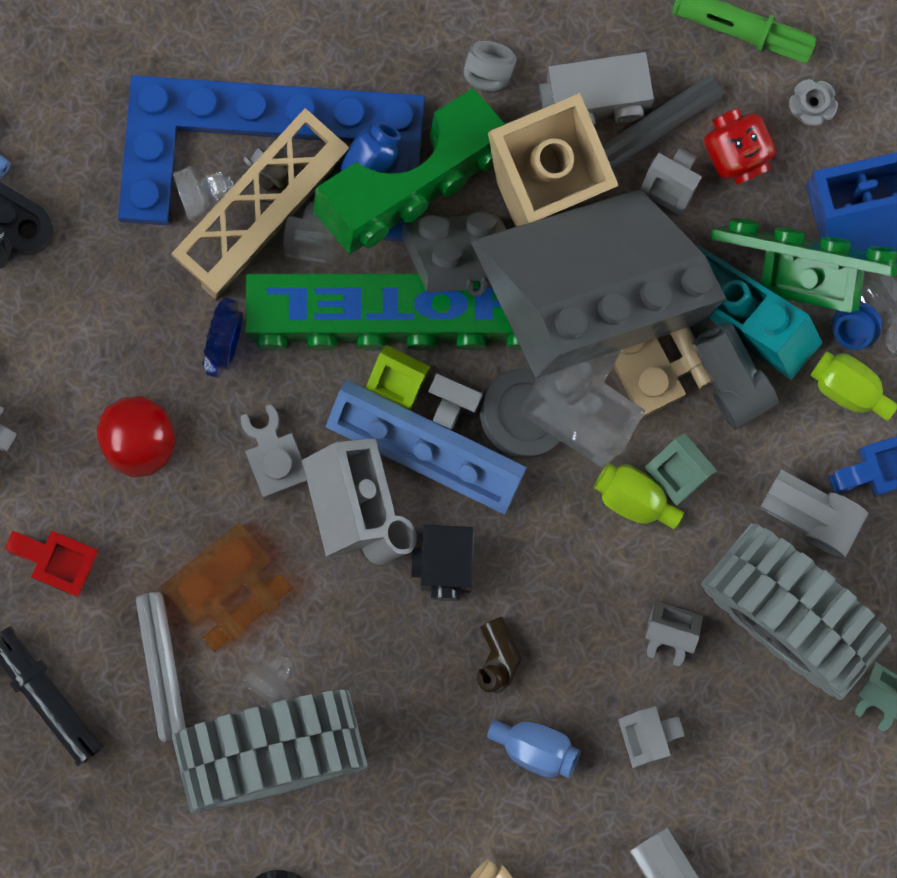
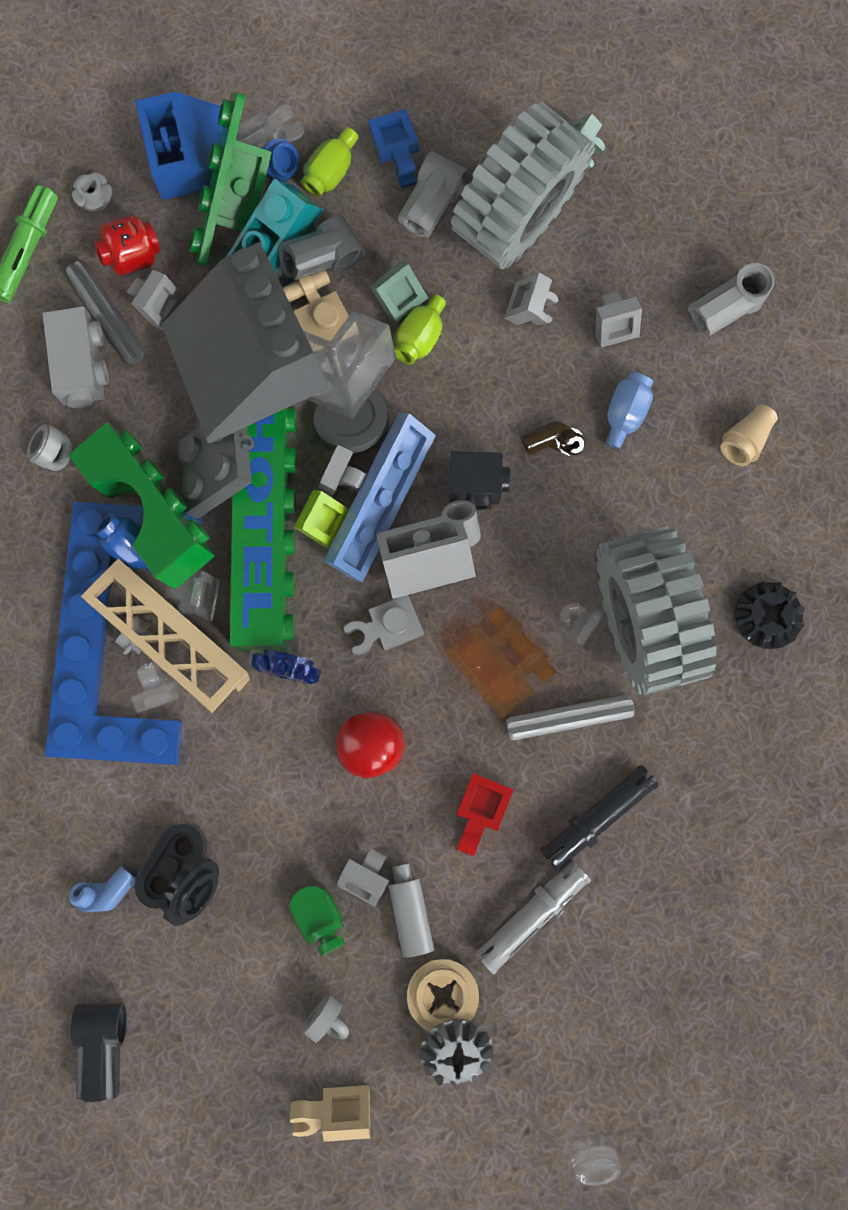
camera: 90 degrees left, 0 degrees up
tan slope [488,93,619,227] -> none

